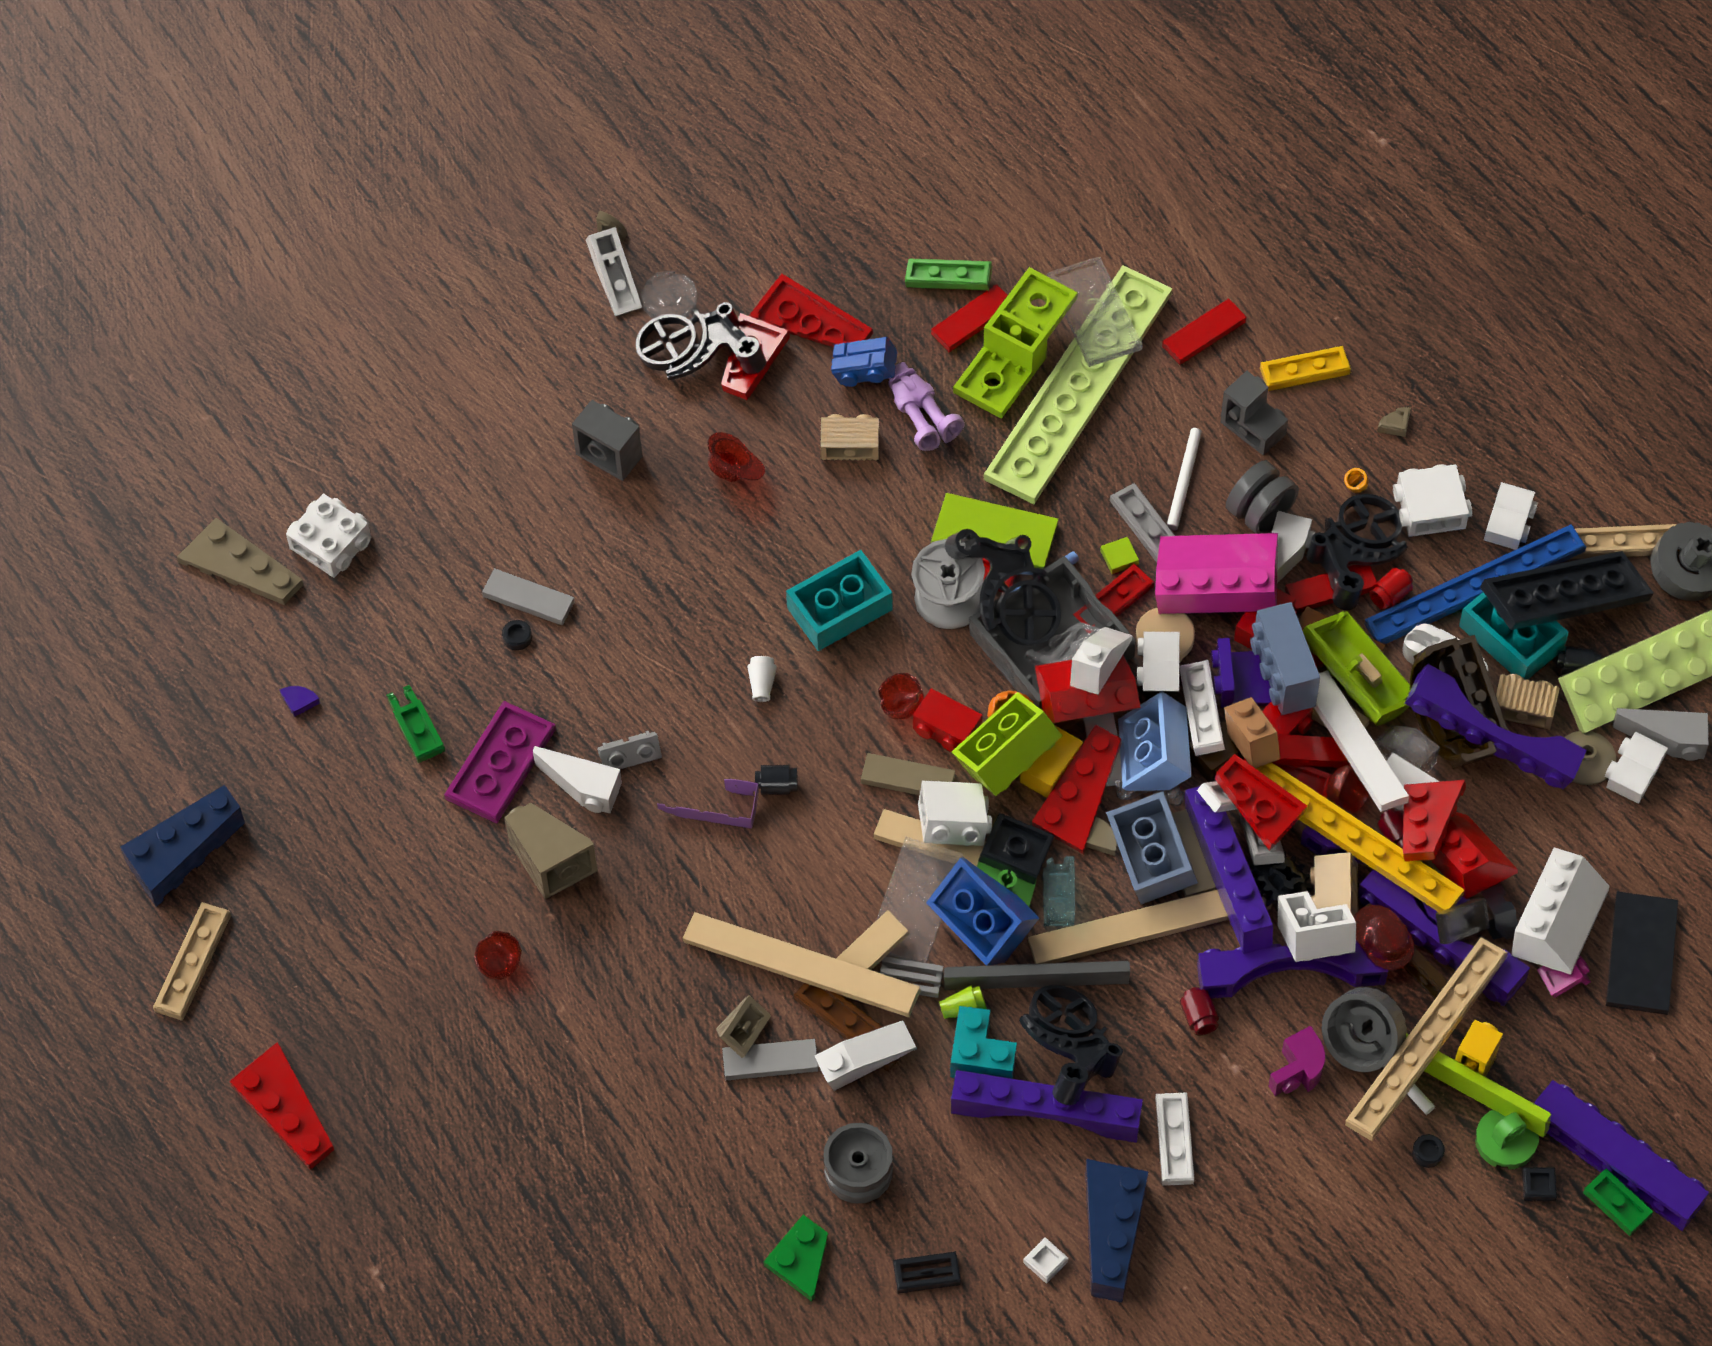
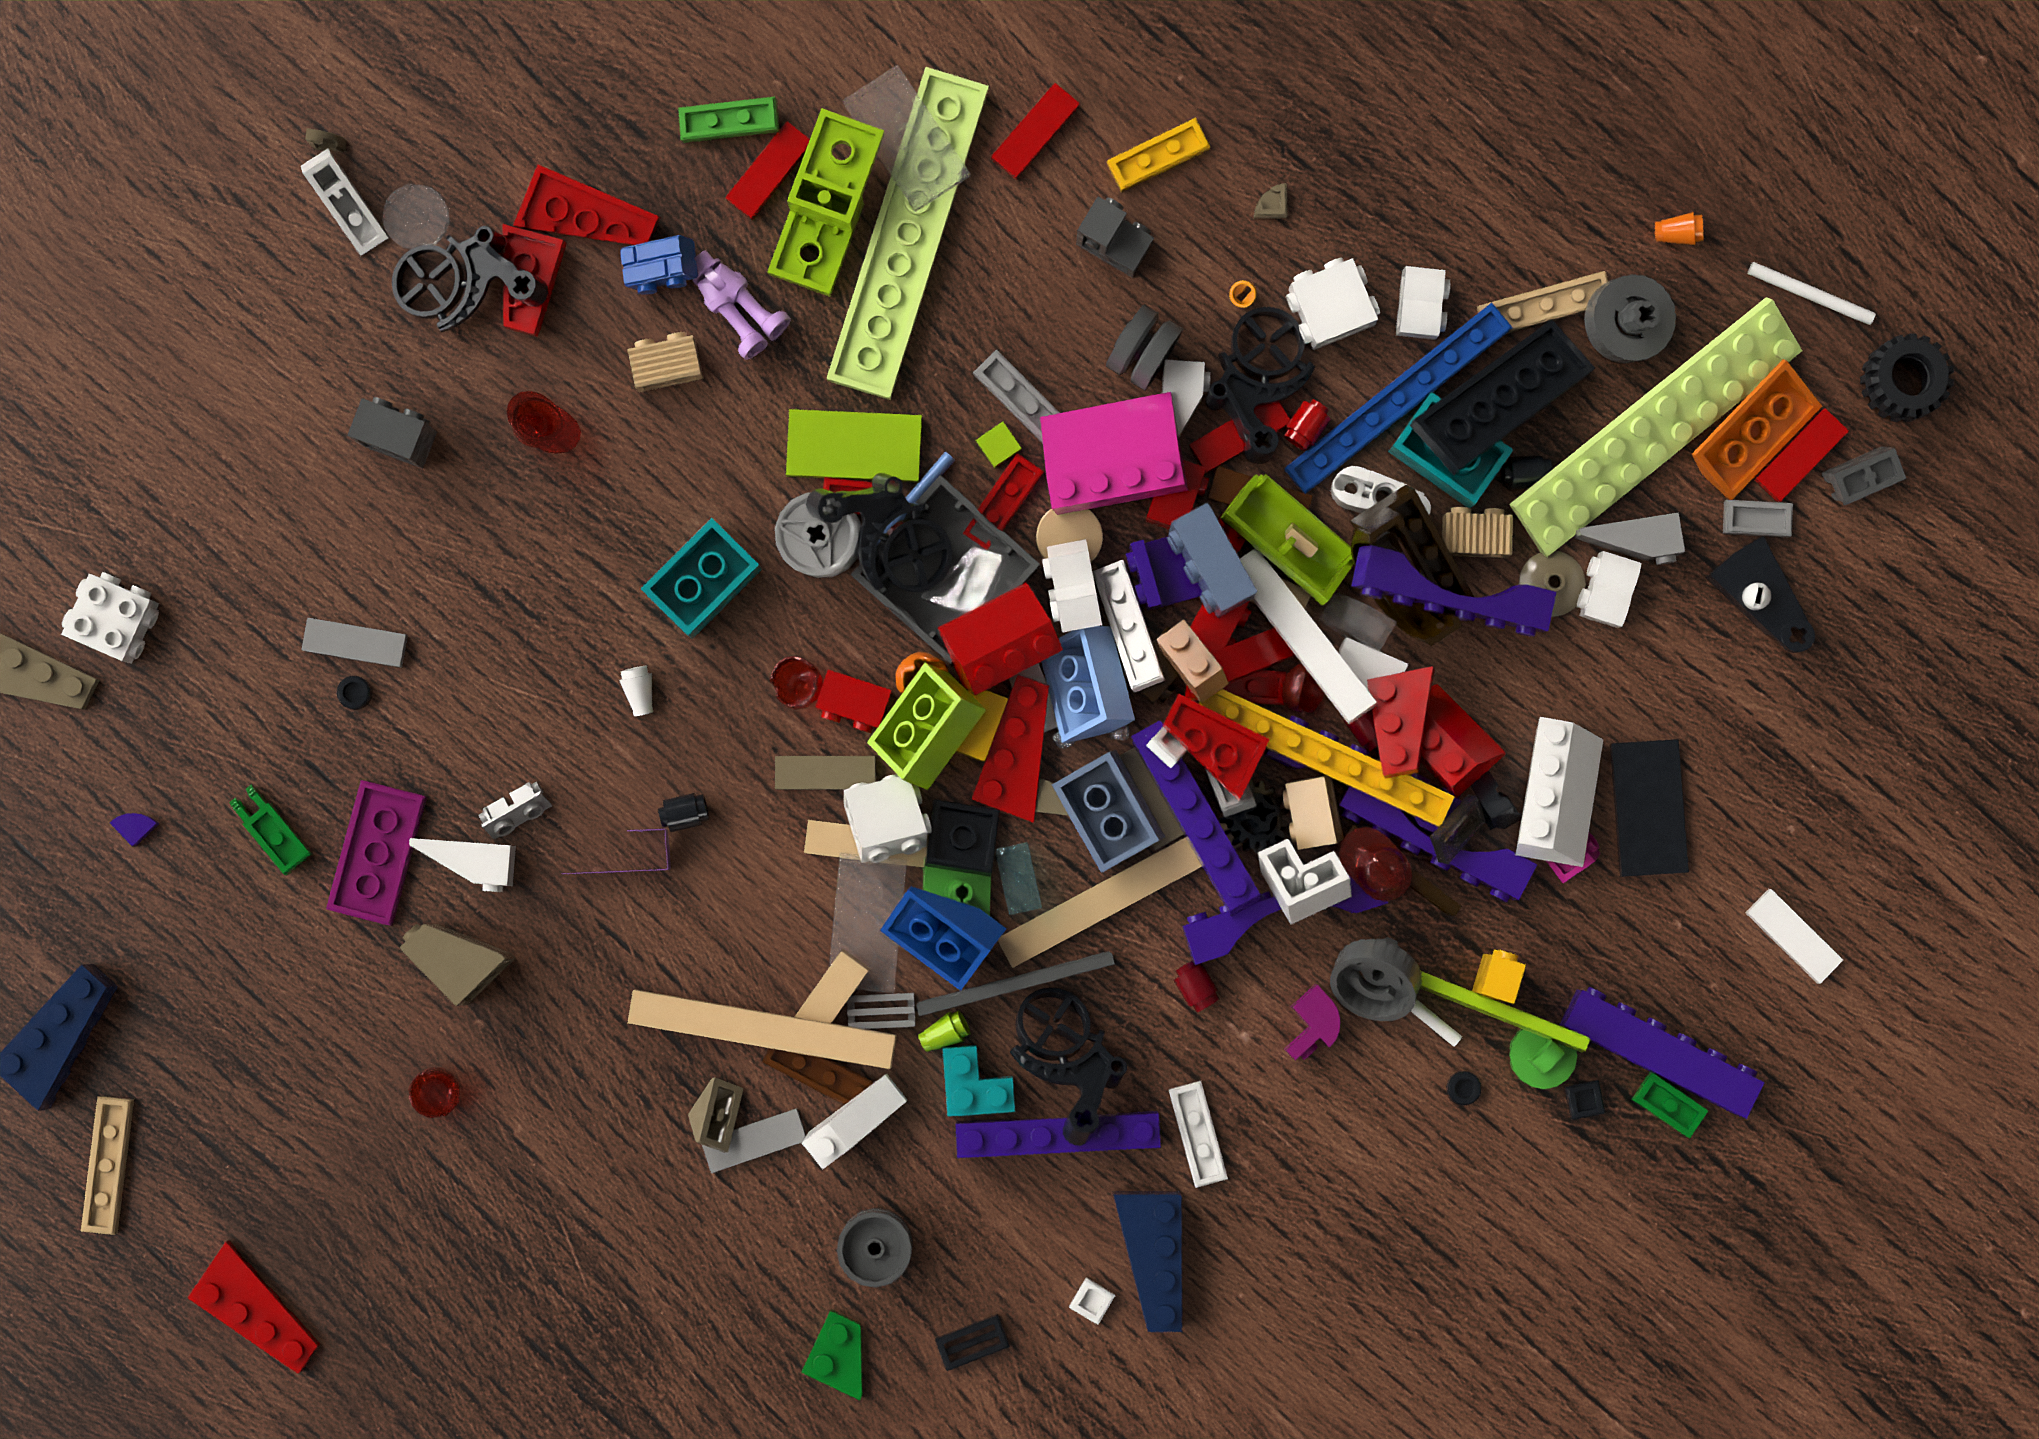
camera: 15 degrees left, 25 degrees up
white slope [1070,627,1132,695] -> none
white bar [1167,428,1202,530] -> none
tan tile [1345,937,1508,1141] -> none

